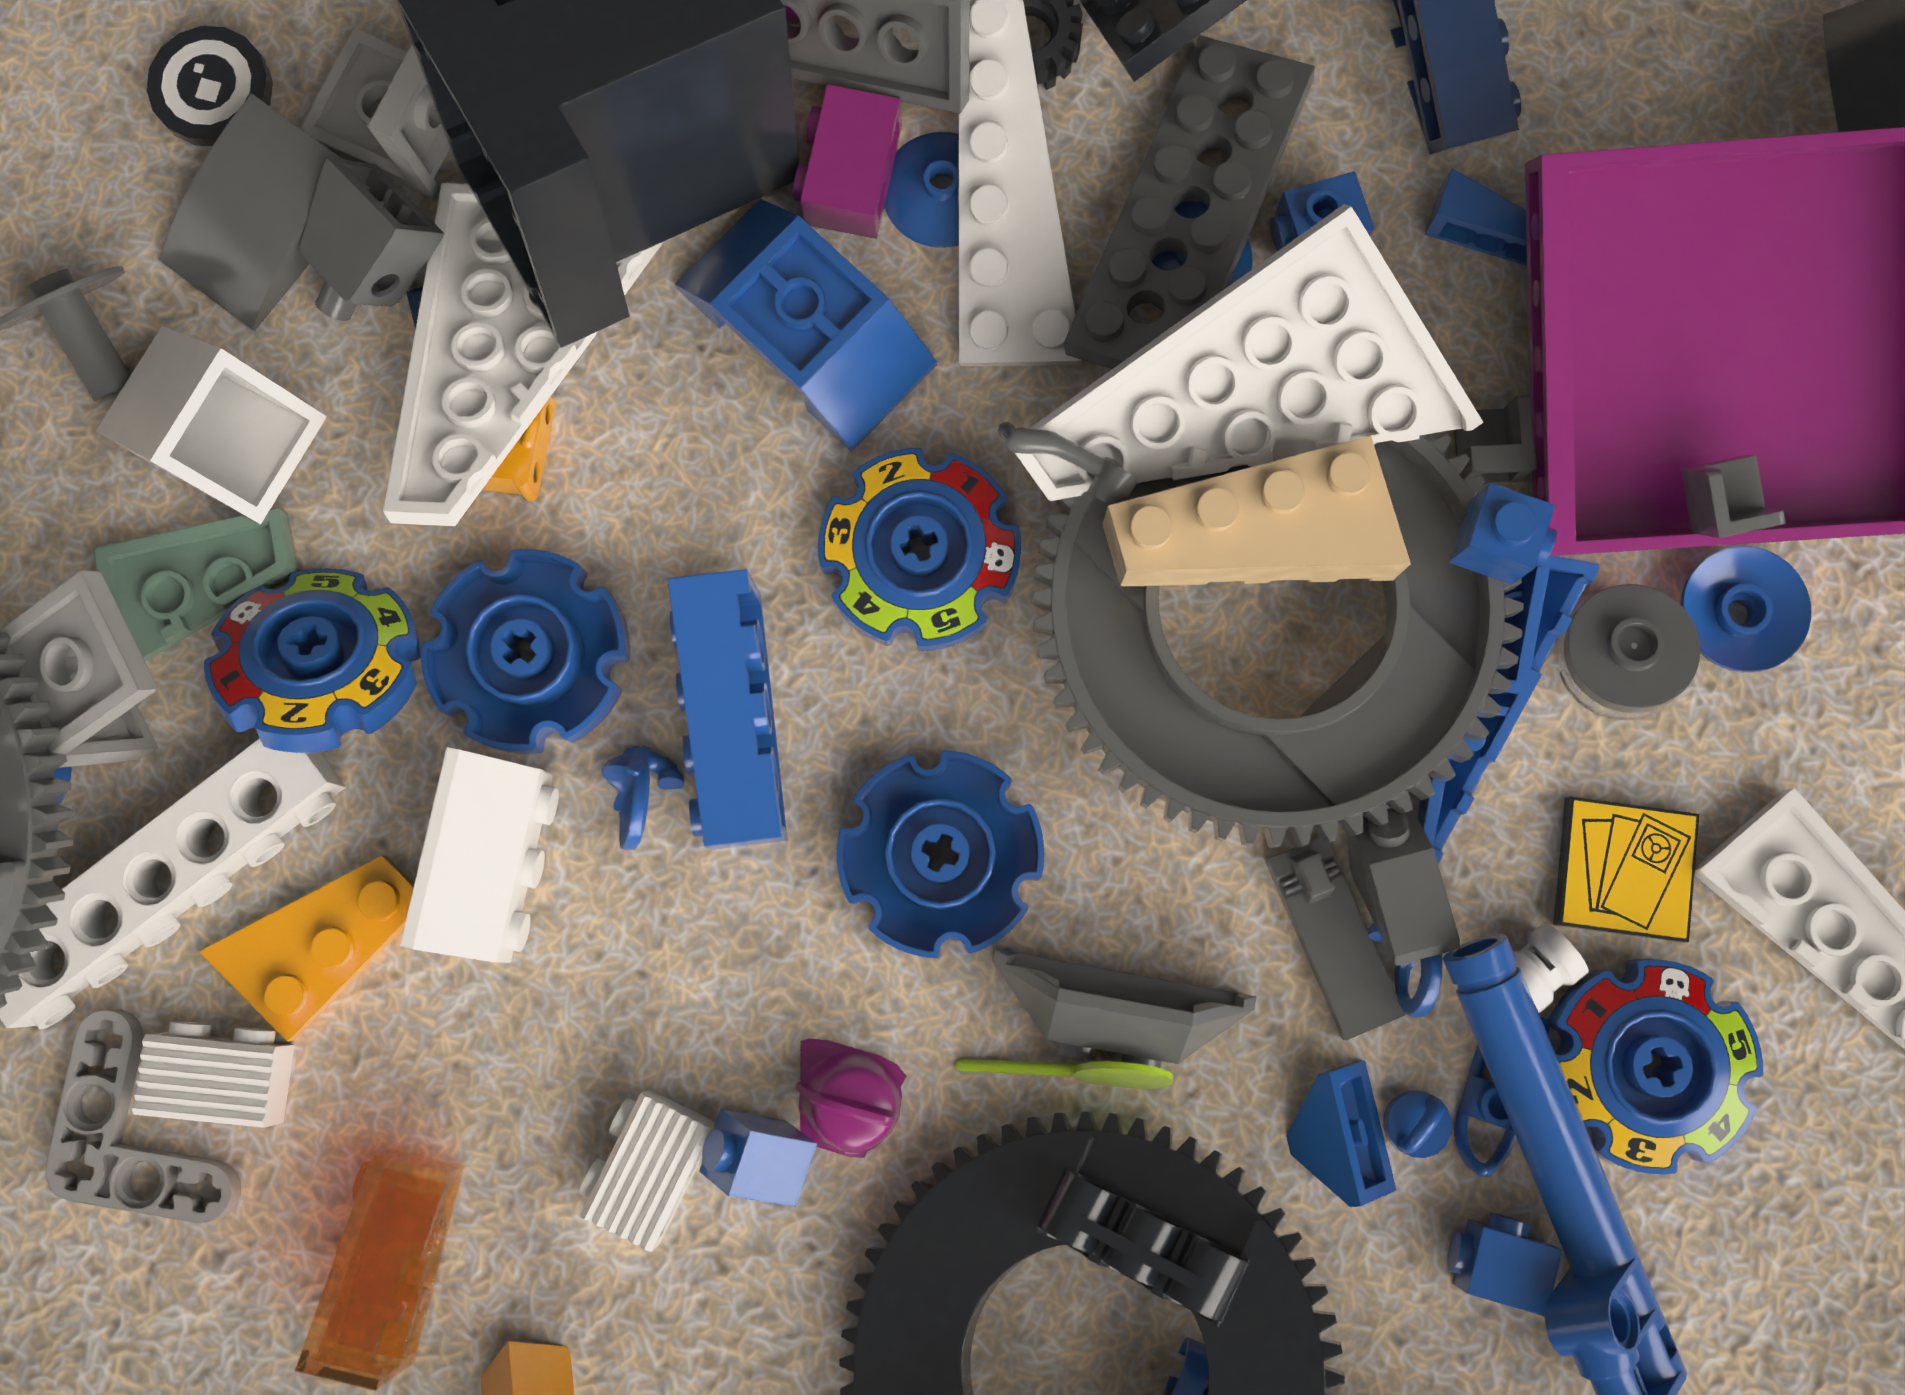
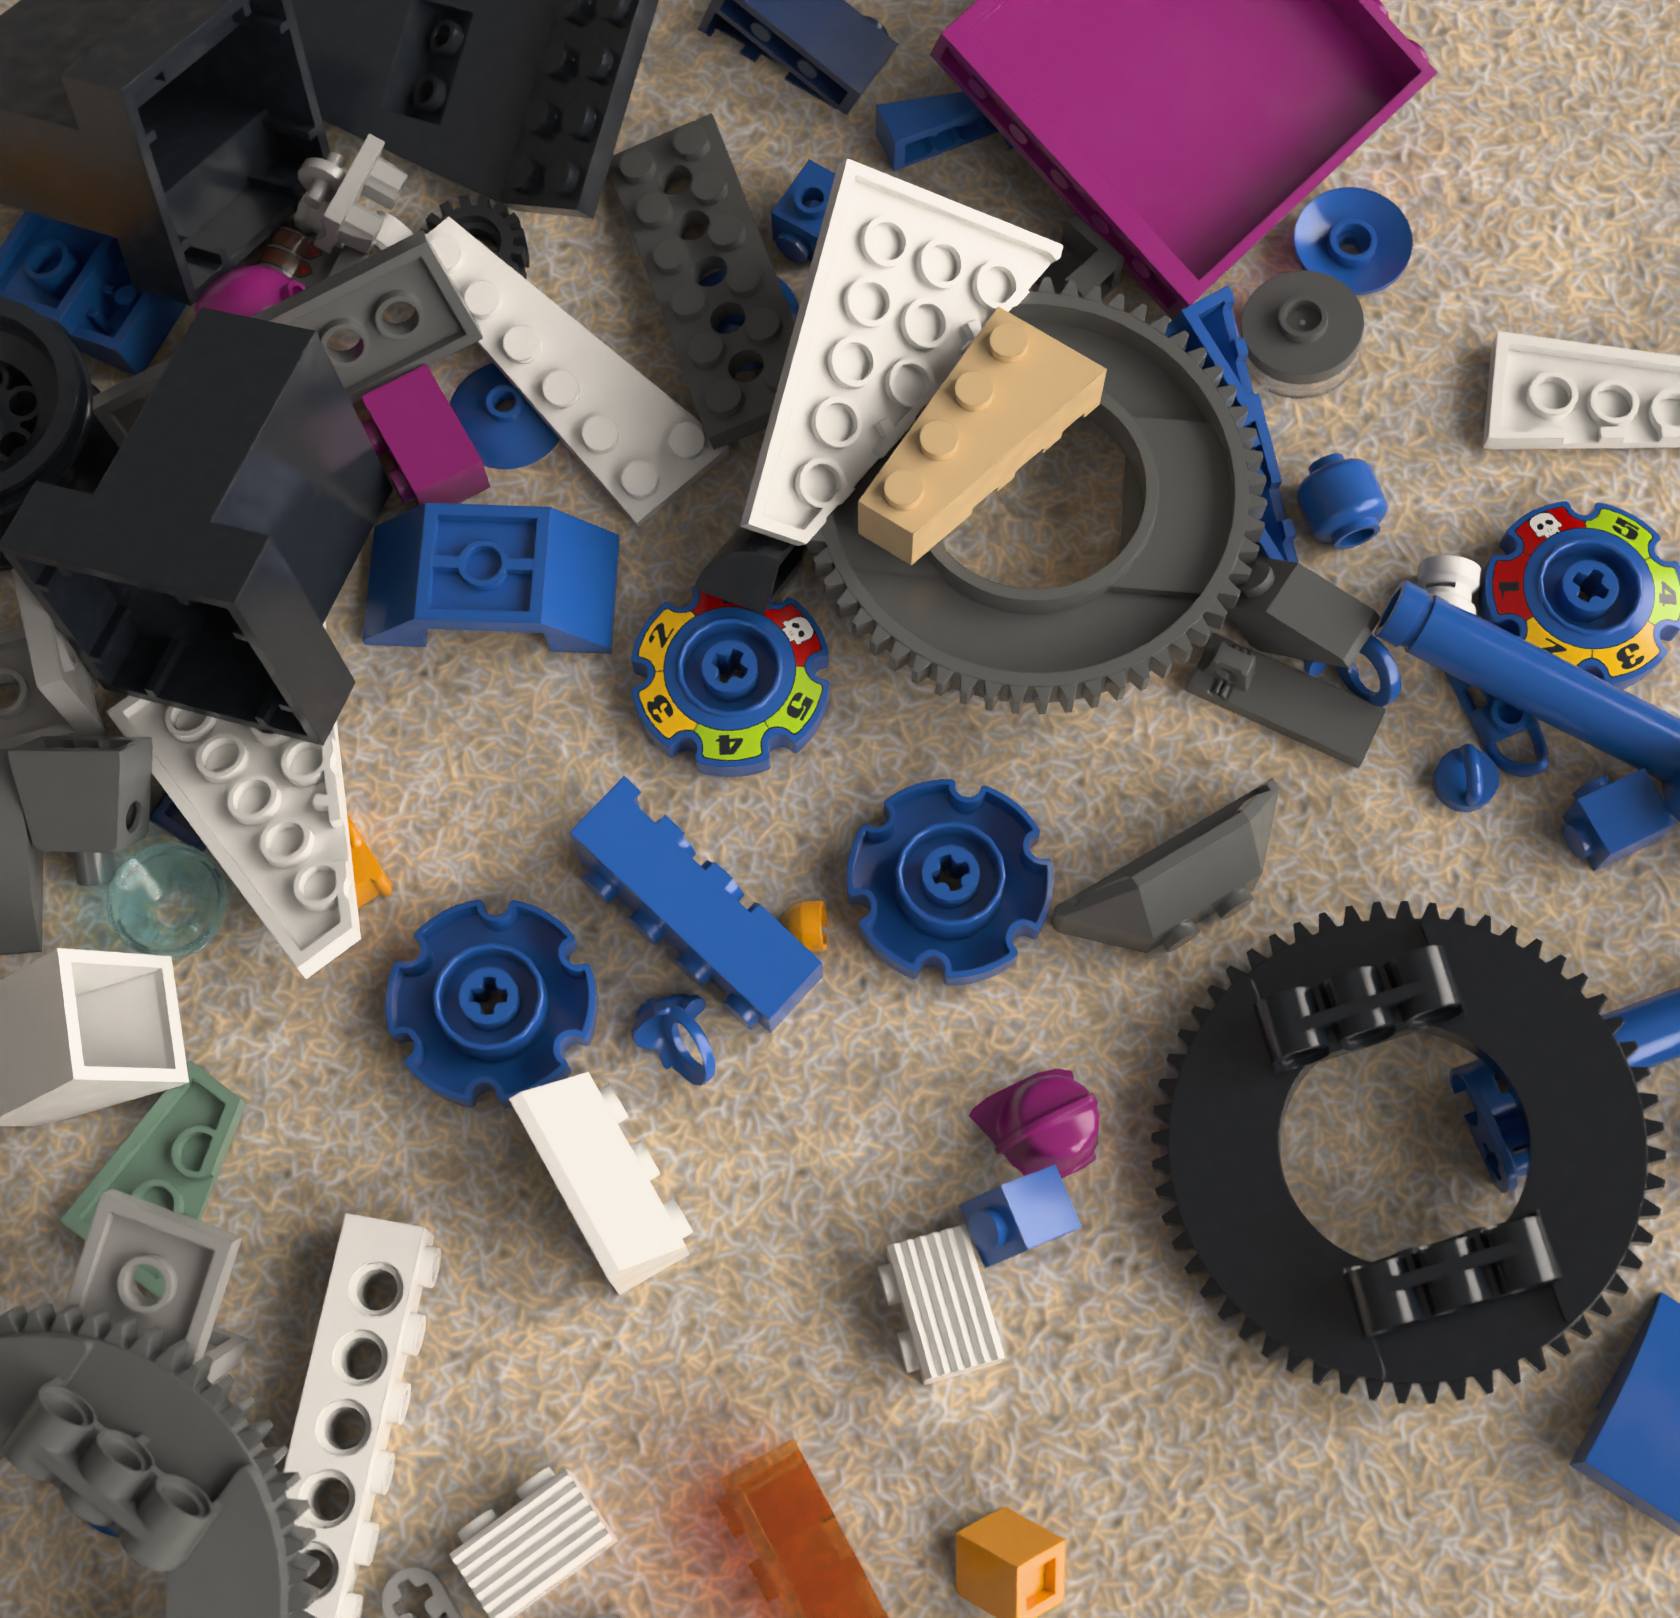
camera: 45 degrees left, 10 degrees down
light orange wing [199,855,415,1042] -> none
blue piece [204,568,421,753] -> none
lime piece [954,1058,1174,1089] -> none
dark grey piece [998,422,1137,505] -> none
blue slope [1286,1060,1396,1207] -> none
blue brick [1449,483,1557,585] -> none
yellow tile [1553,797,1700,943] -> none
dark grey panel [1681,455,1785,538] -> none
none -> clear light blue piece [106,842,229,960]
none -> black brick [694,526,806,614]
none -> light orange hinge [781,900,827,952]
none -> blue head [1297,453,1388,550]

